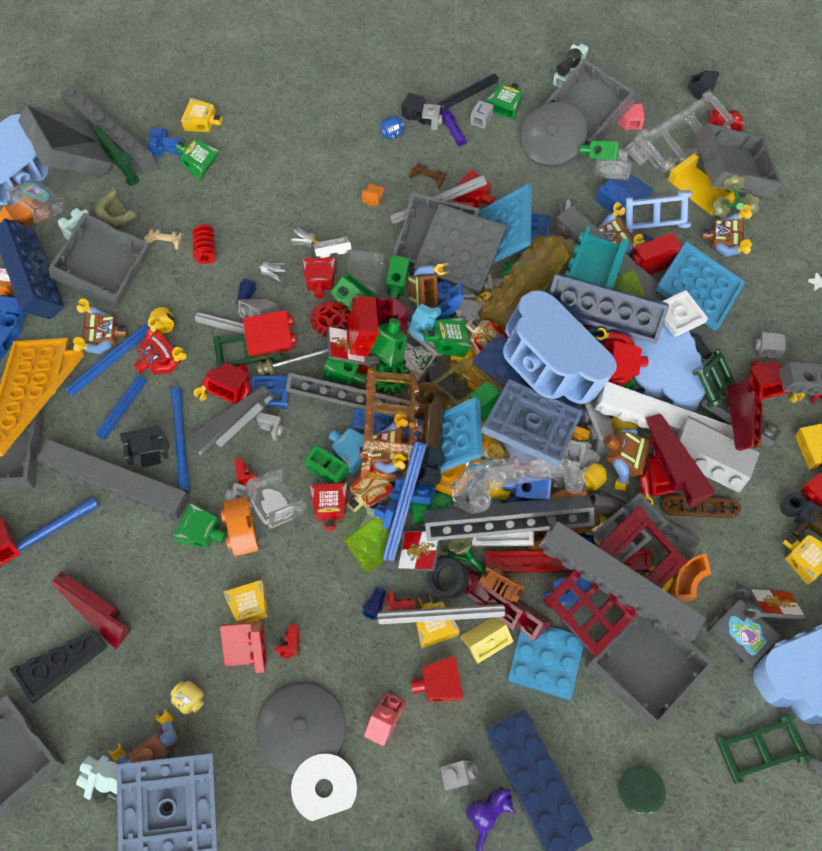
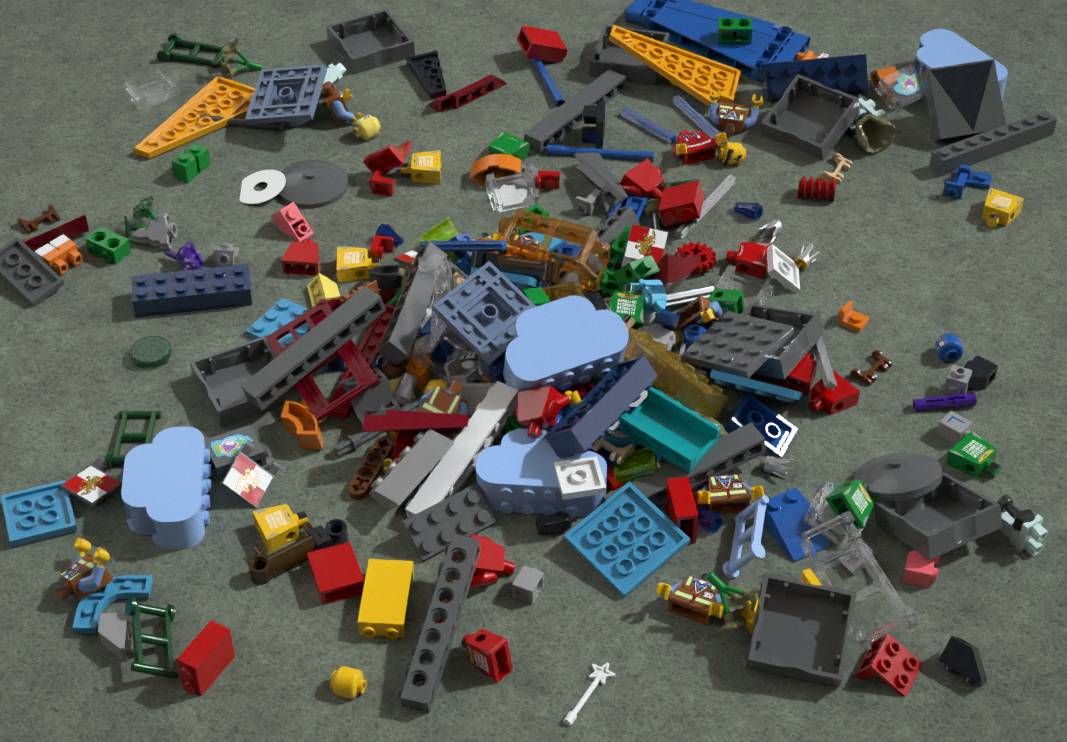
camera: 105 degrees right, 20 degrees down
dark green piece [93,124,139,186] -> none
green torso [175,139,219,180] -> none
light grey slope [238,299,278,318] -> none
red torso [309,483,349,531] -> none
green brick [331,272,376,311] -> none
red brick [347,295,379,357] -> none
axle [378,604,505,624] -> none
black axle [438,73,499,111] -> none
dark green piece [692,349,736,407] -> none
dark red wedge [727,380,763,451] -> none

